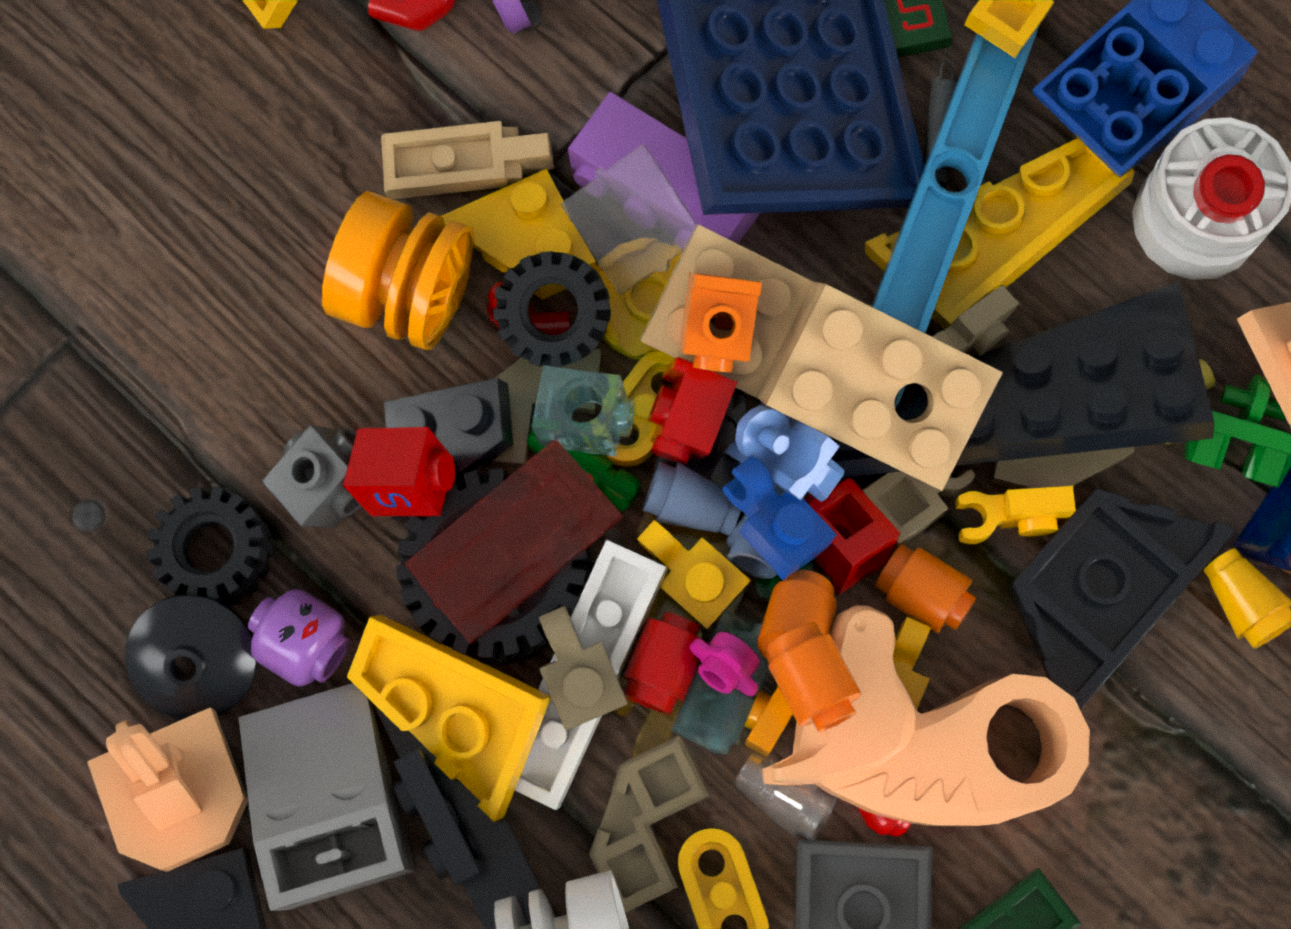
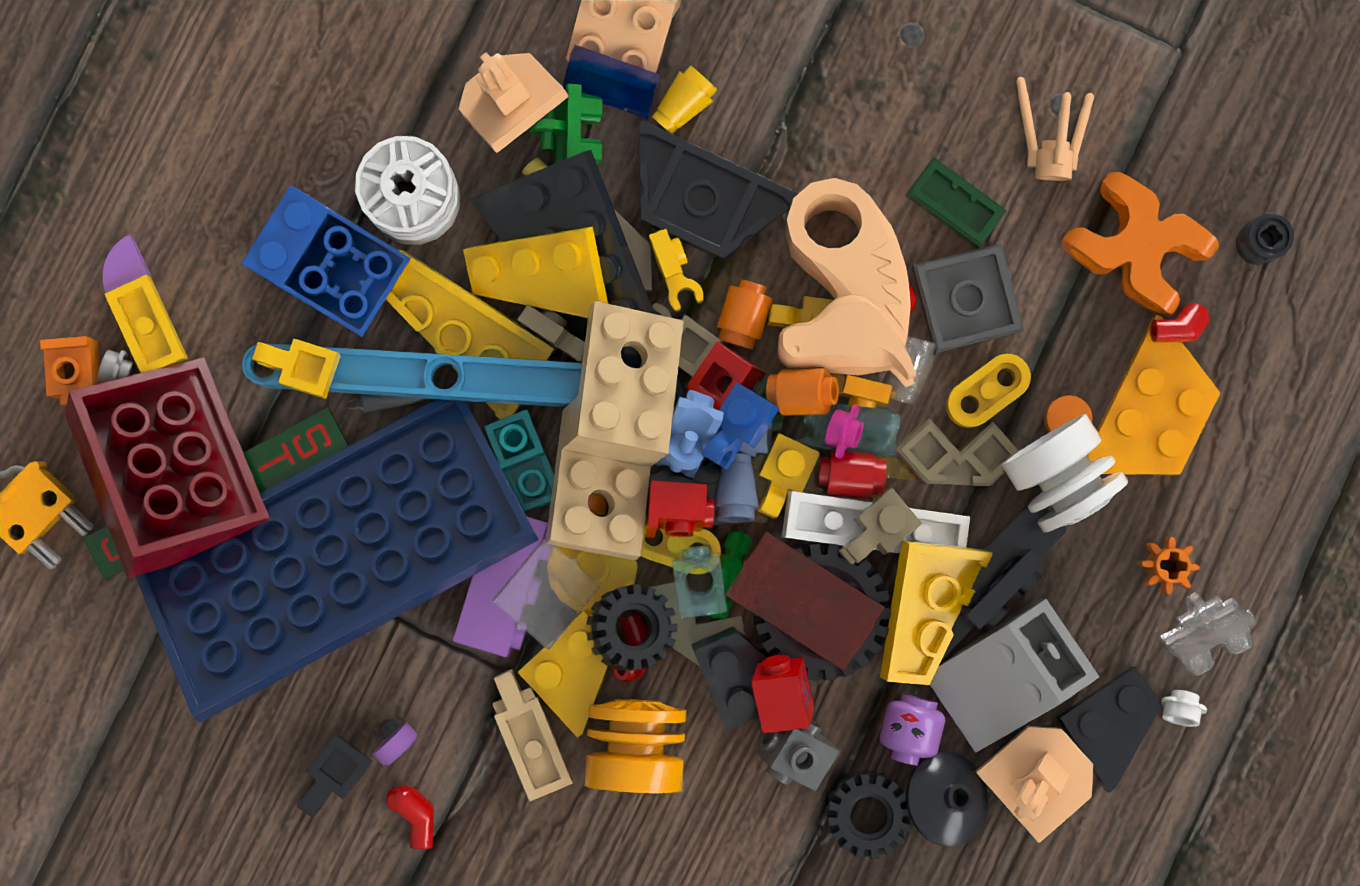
camera: 120 degrees left, 10 degrees up
orange brick [679,272,762,372] -> none
orange brick [766,622,862,733] -> none
red tile [1193,154,1265,224] -> none
none -> yellow wing [463,227,608,318]
none -> teal slope [484,409,554,513]

